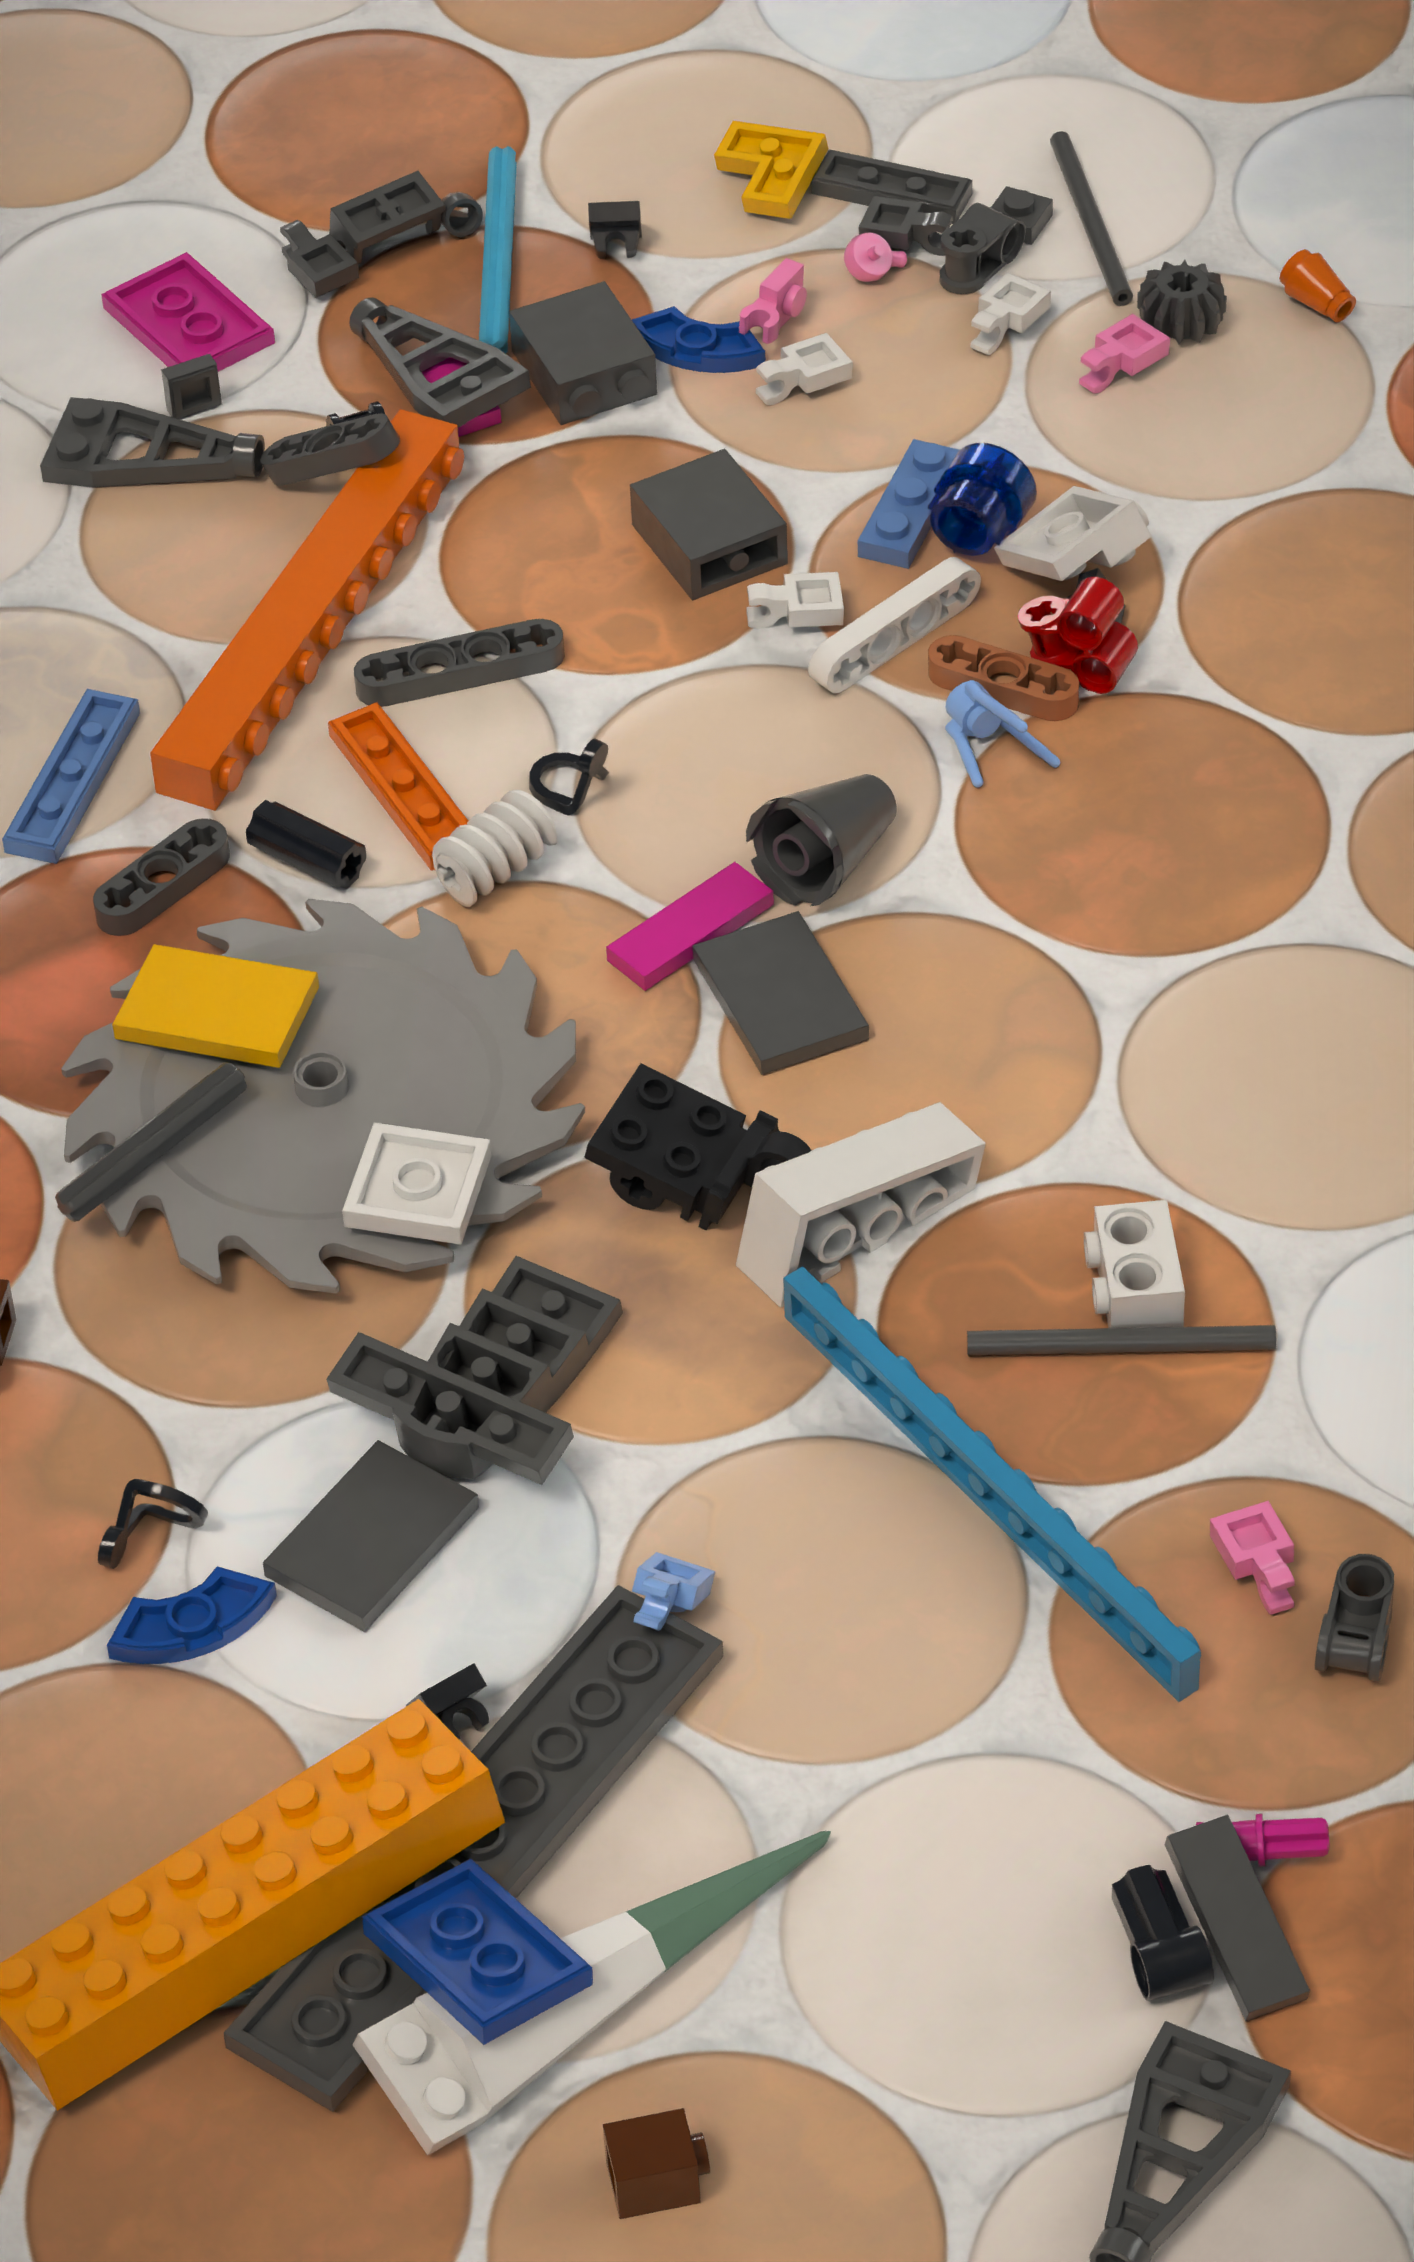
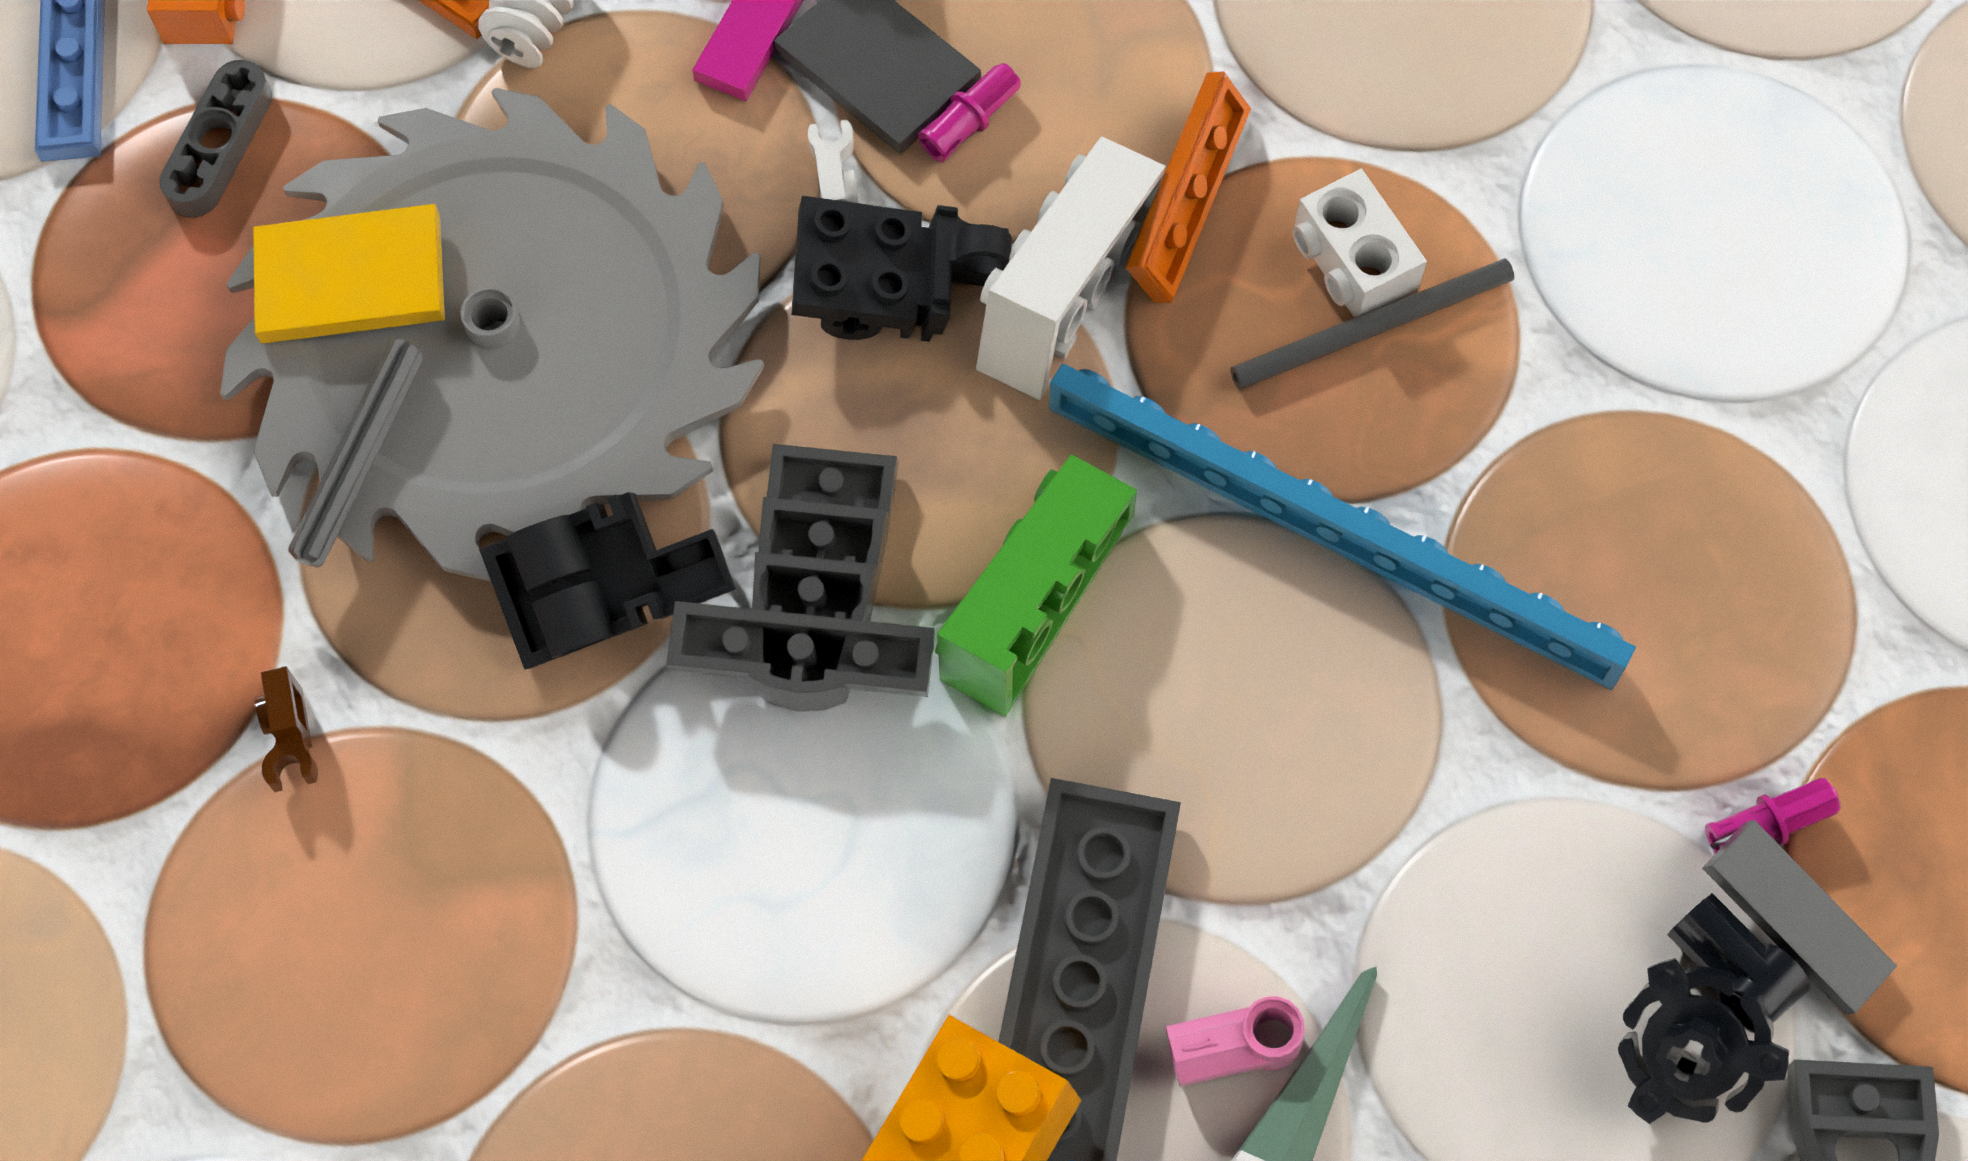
camera: 25 degrees left, 20 degrees up
black piece [98,1479,208,1569] -> none
blue tile [107,1566,277,1664] -> none
black axle [246,800,366,889] -> none
dark grey tile [263,1440,479,1632] -> none
white plate [342,1122,492,1244] -> none
black tile [406,1663,489,1740] -> none
light blue plate [632,1552,715,1631] -> none
bright pink plate [1210,1501,1295,1615] -> none
dark grey piece [1315,1554,1394,1682] -> none
none -> black plate [479,492,736,670]
none -> white plate [808,120,858,203]
none -> dark pink axle [918,63,1021,163]
none -> bright green wedge [935,454,1137,717]
none -> orange tile [1125,71,1251,303]
none -> bright pink piece [1166,996,1304,1087]
none -> black piece [1618,958,1789,1124]

